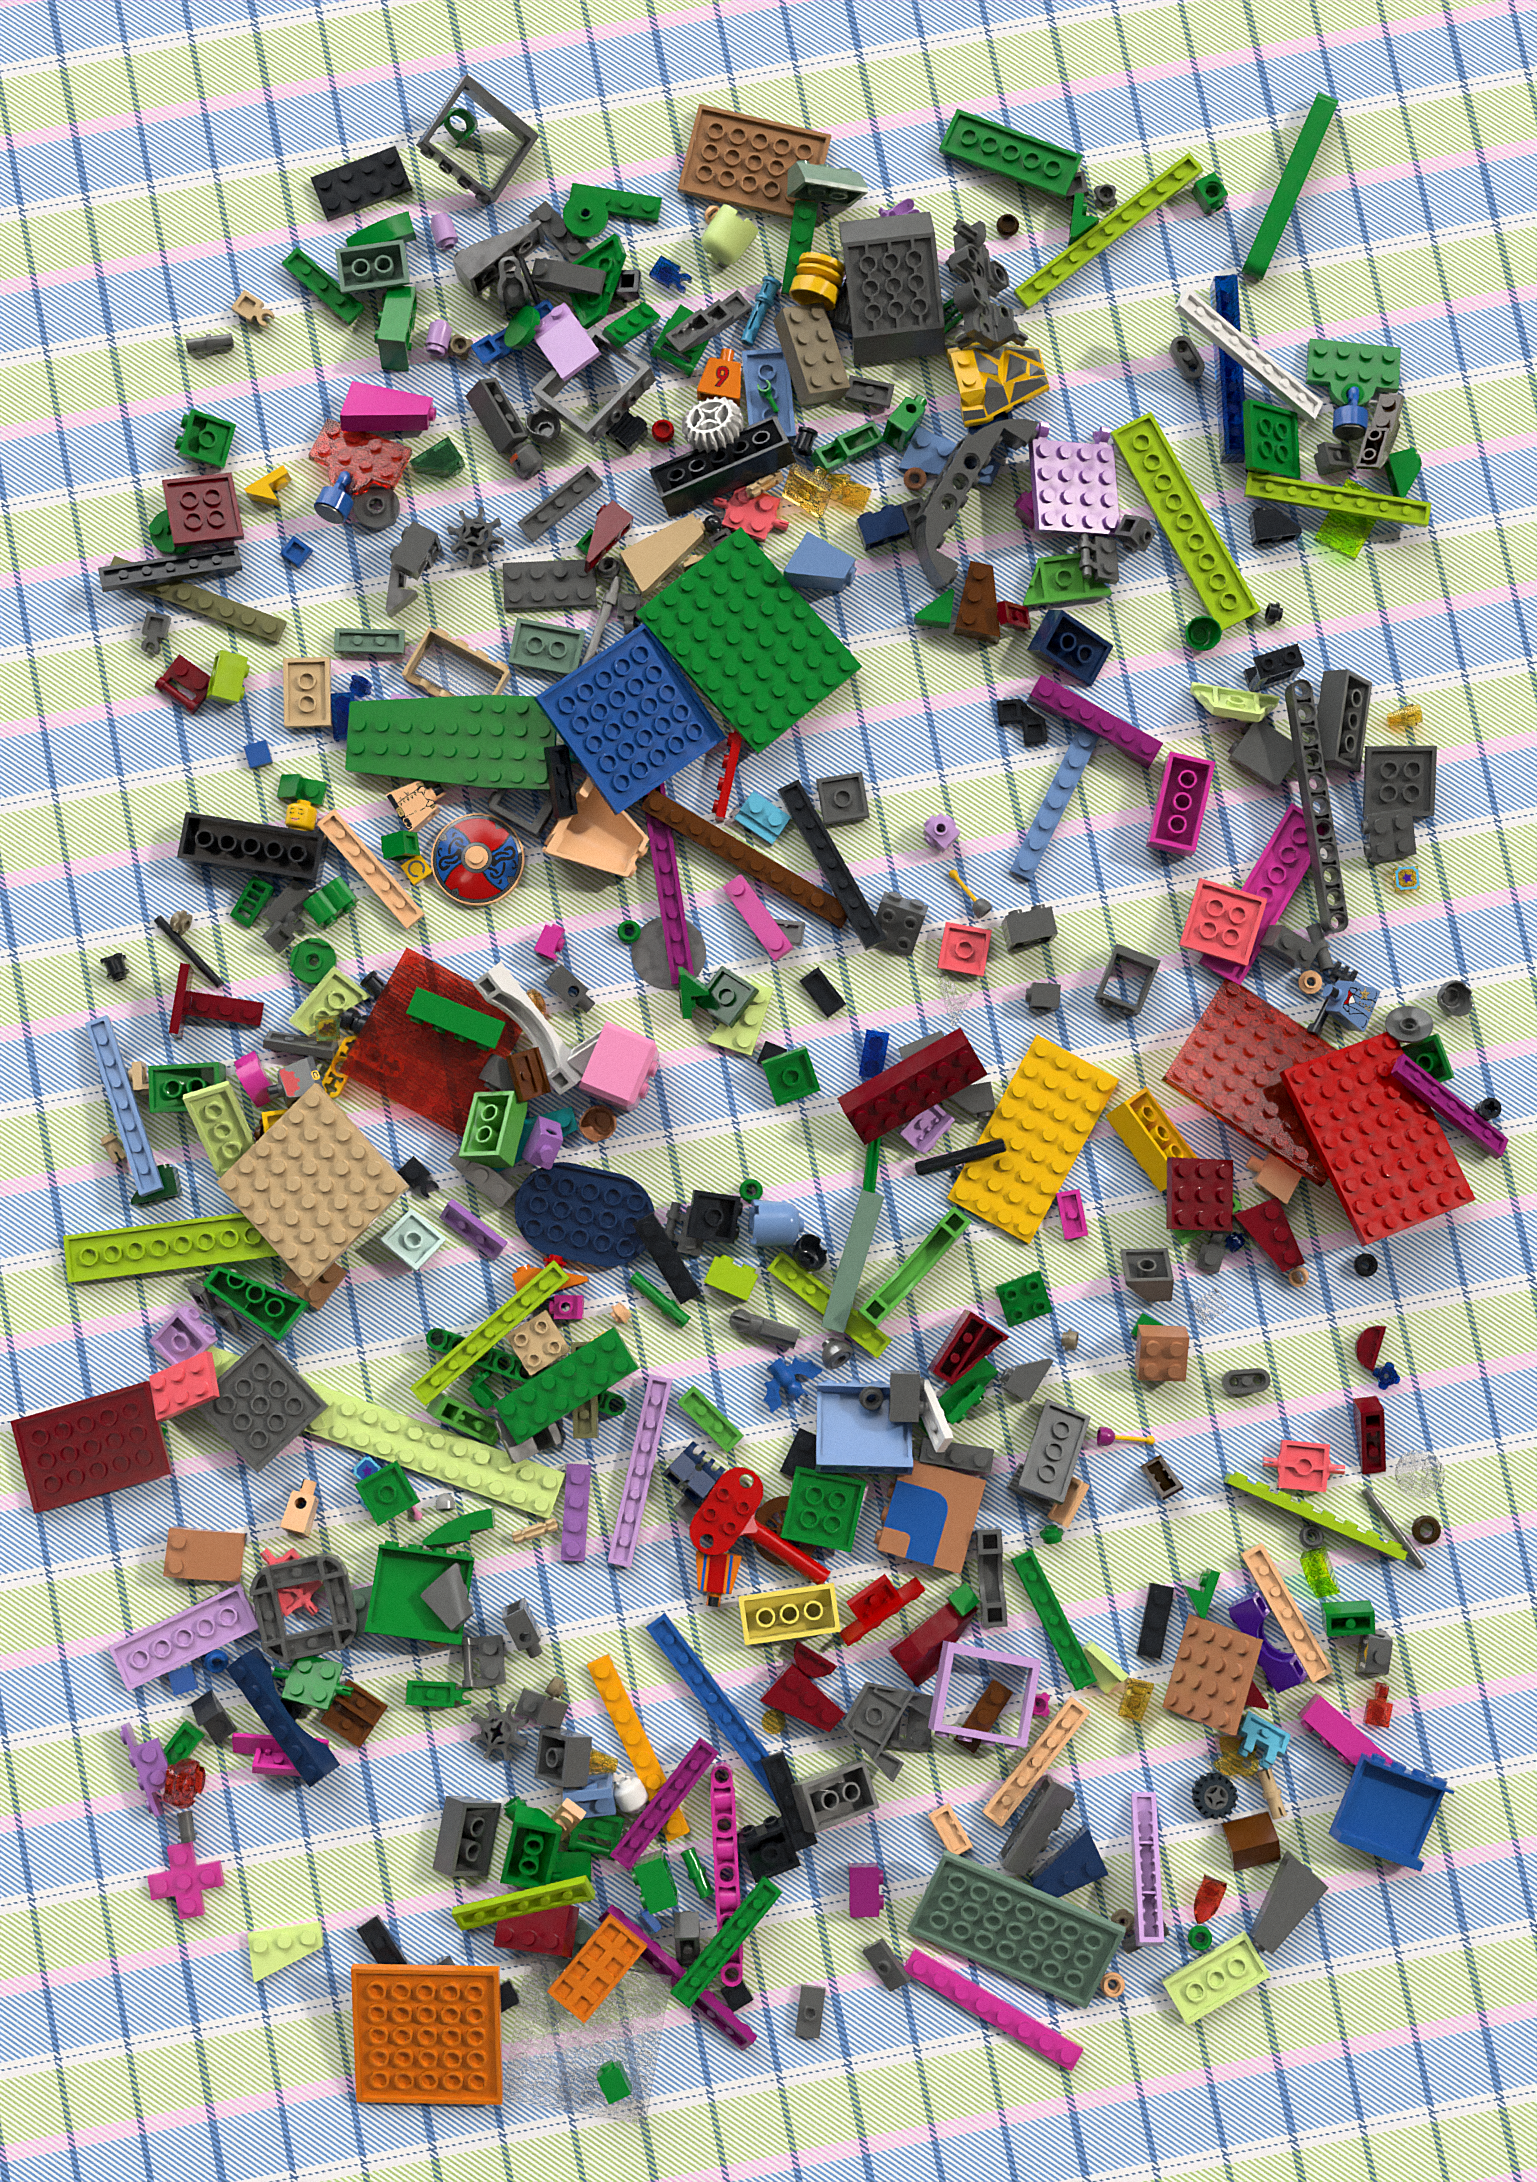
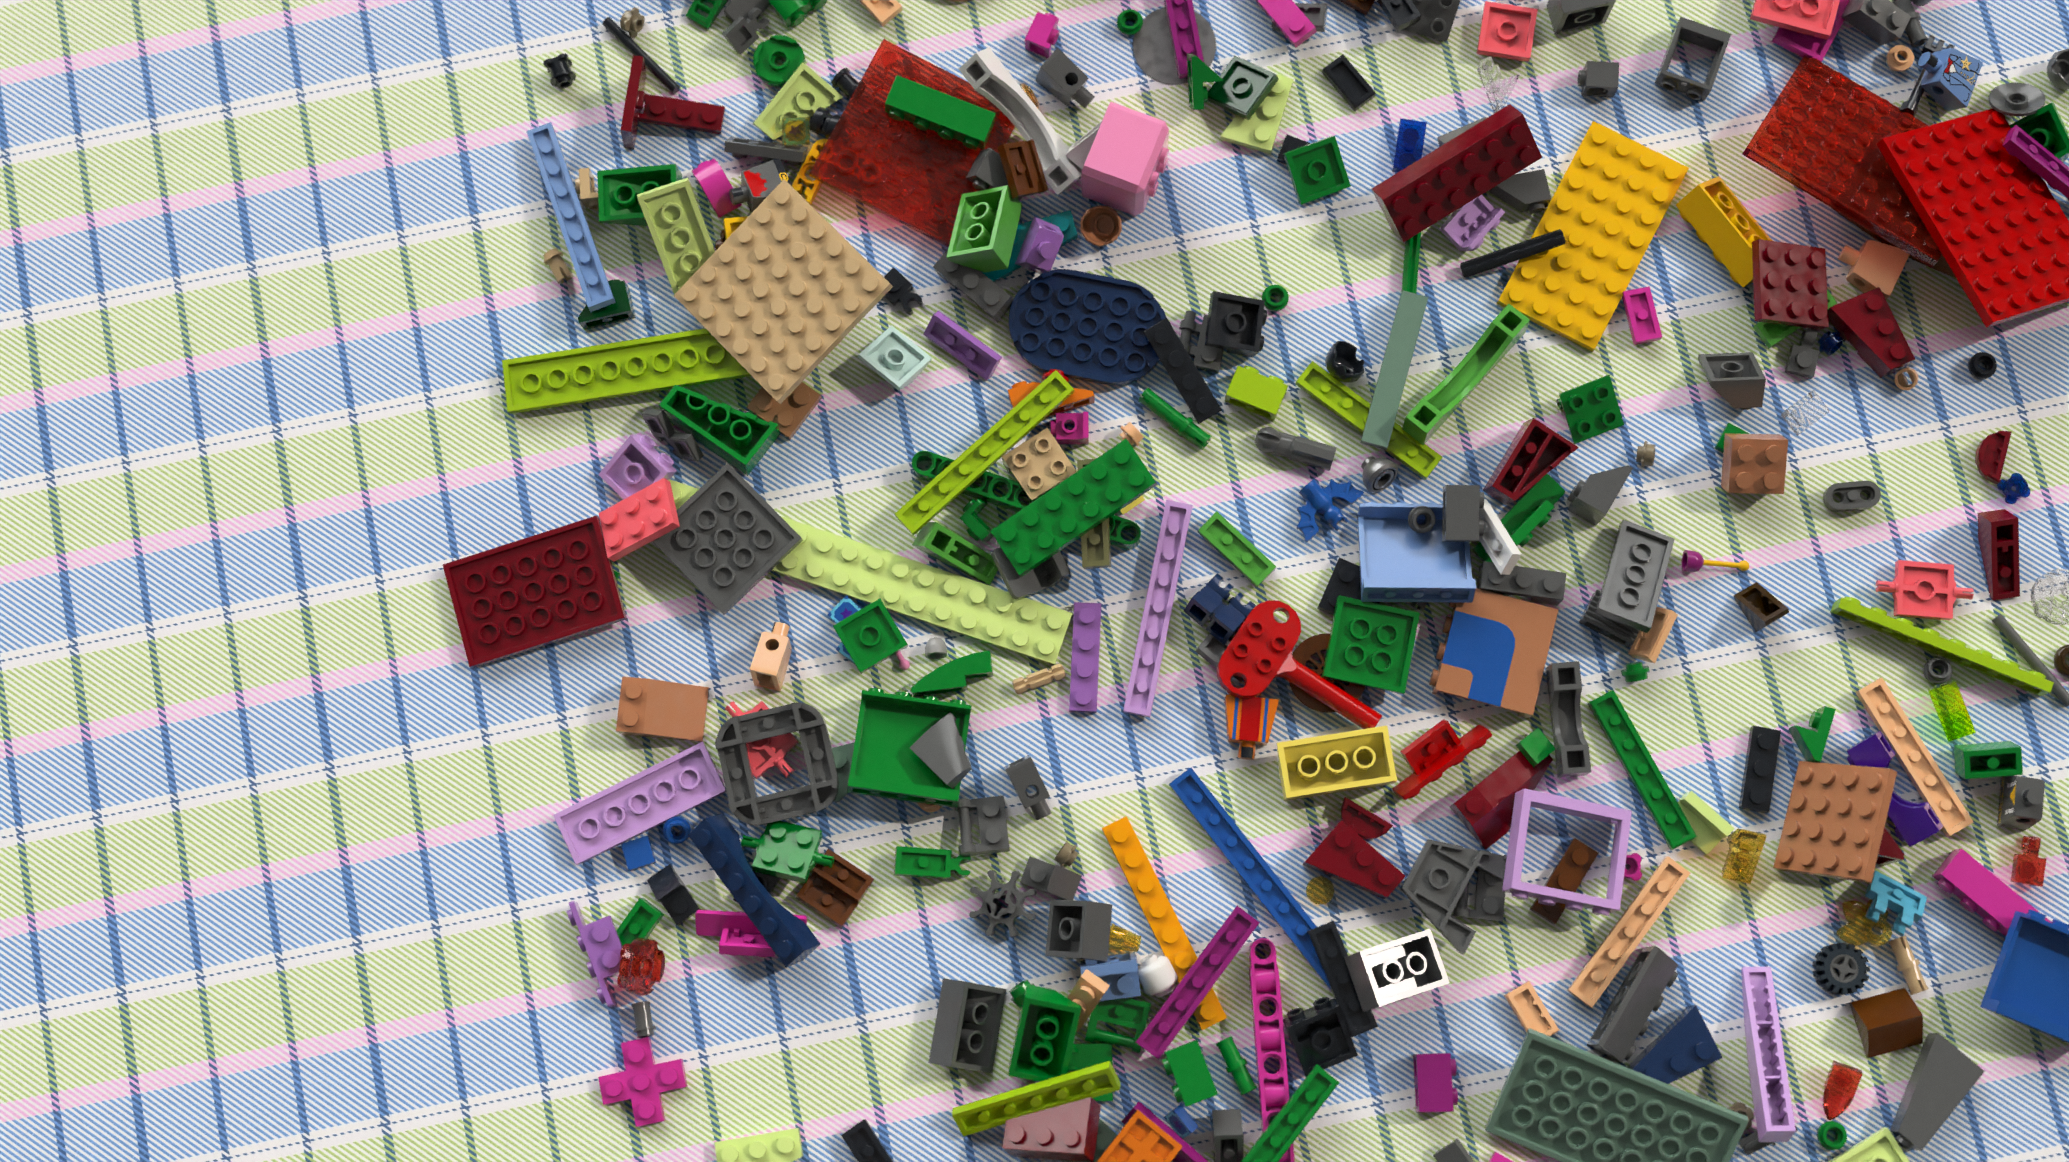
camera: 10 degrees right, 5 degrees down
medium blue cylinder [748,1199,804,1247] -> none

